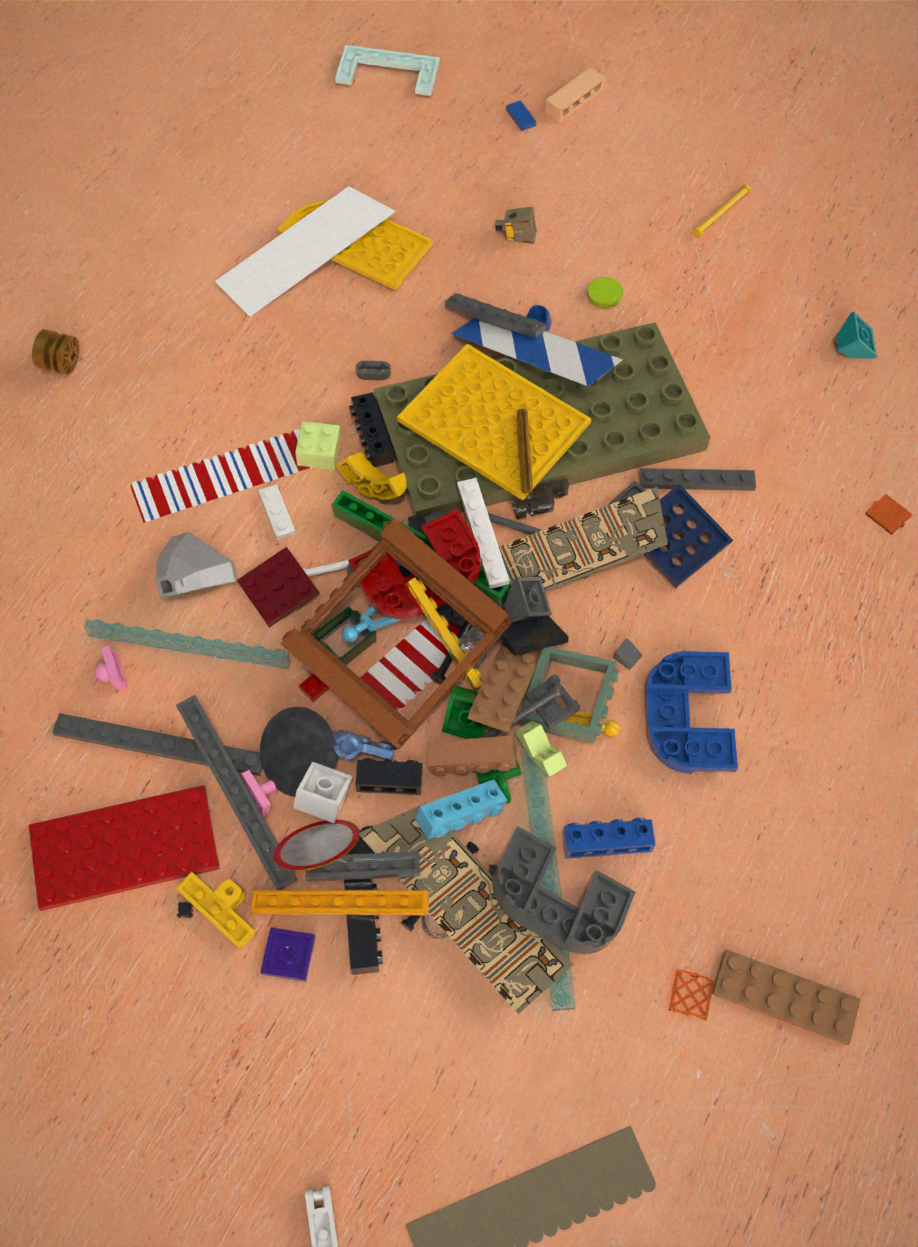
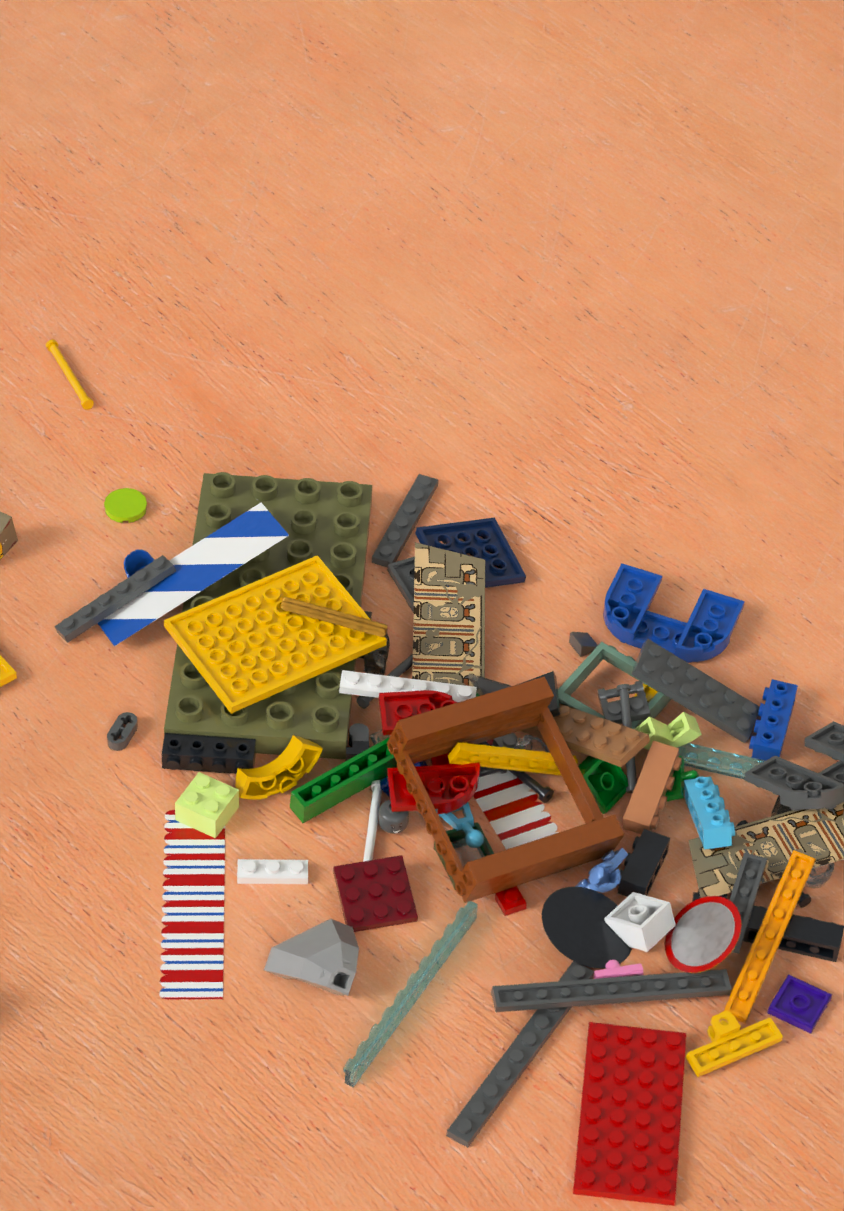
camera: 70 degrees left, 15 degrees down
bright pink tile [94,645,127,691] -> none
black piece [177,902,193,918] -> none
teal slope [836,311,877,359] -> none
clear orange piece [865,494,913,535] -> none
none -> dark grey plate [631,639,760,743]

